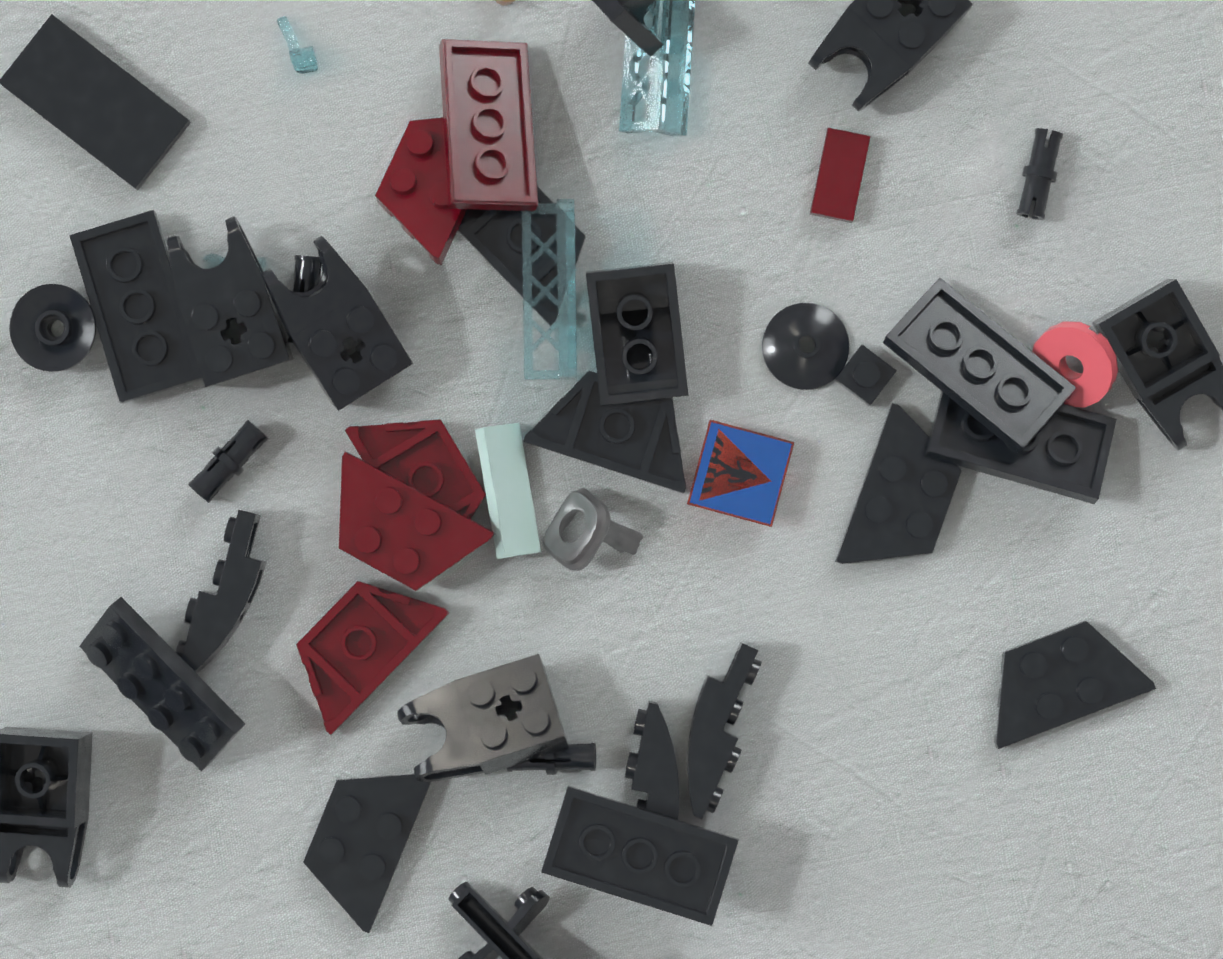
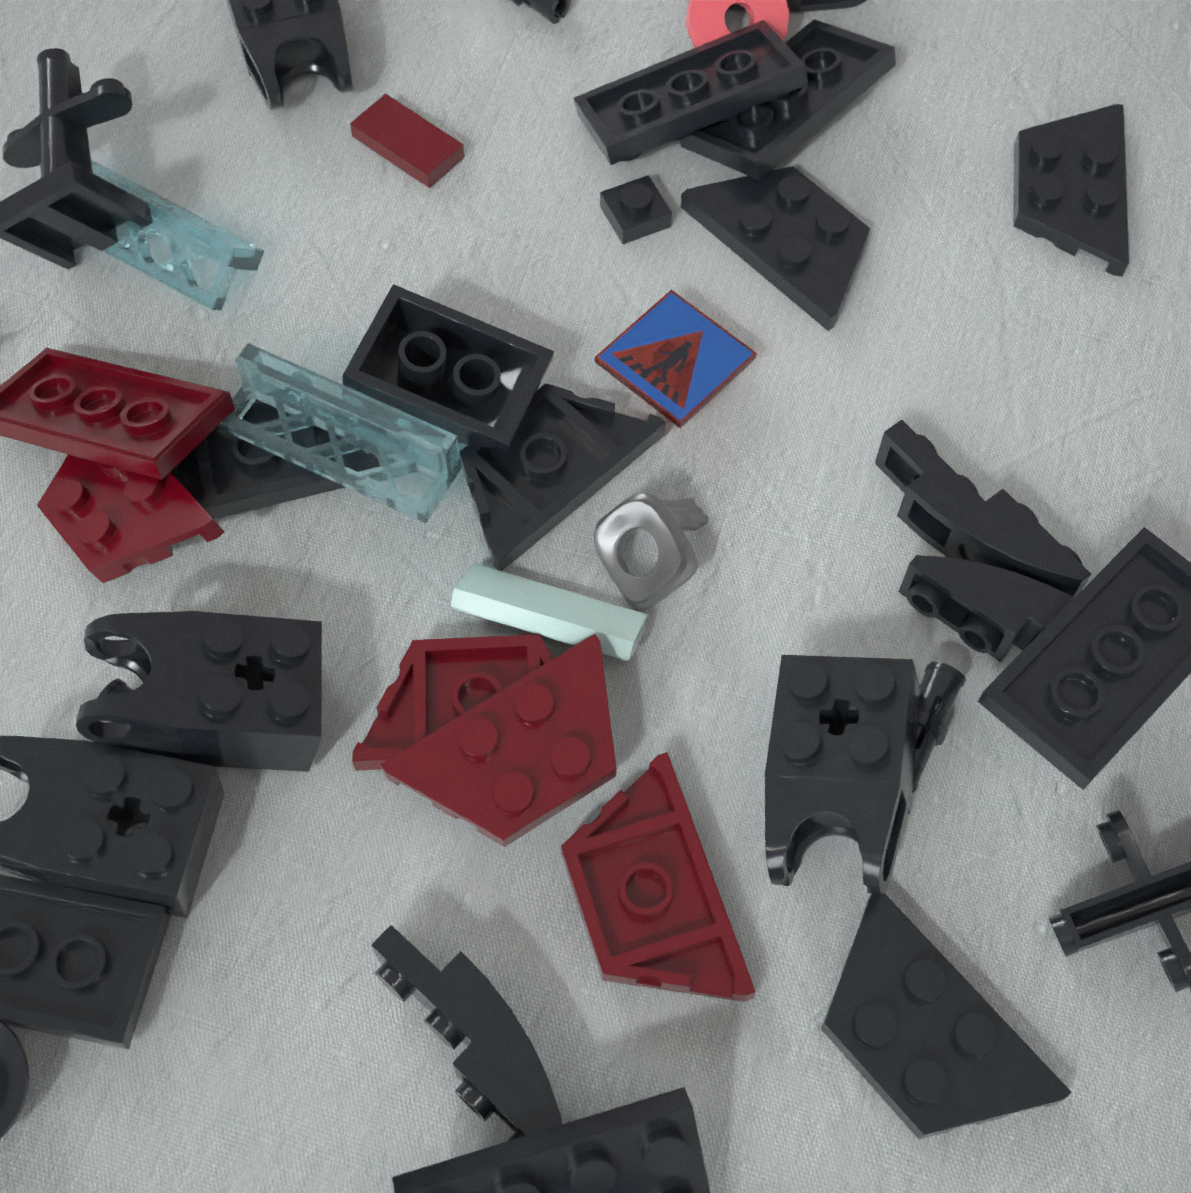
camera: 60 degrees left, 25 degrees down
black pin [188,419,269,503] -> none
black dish [762,303,849,390] -> none

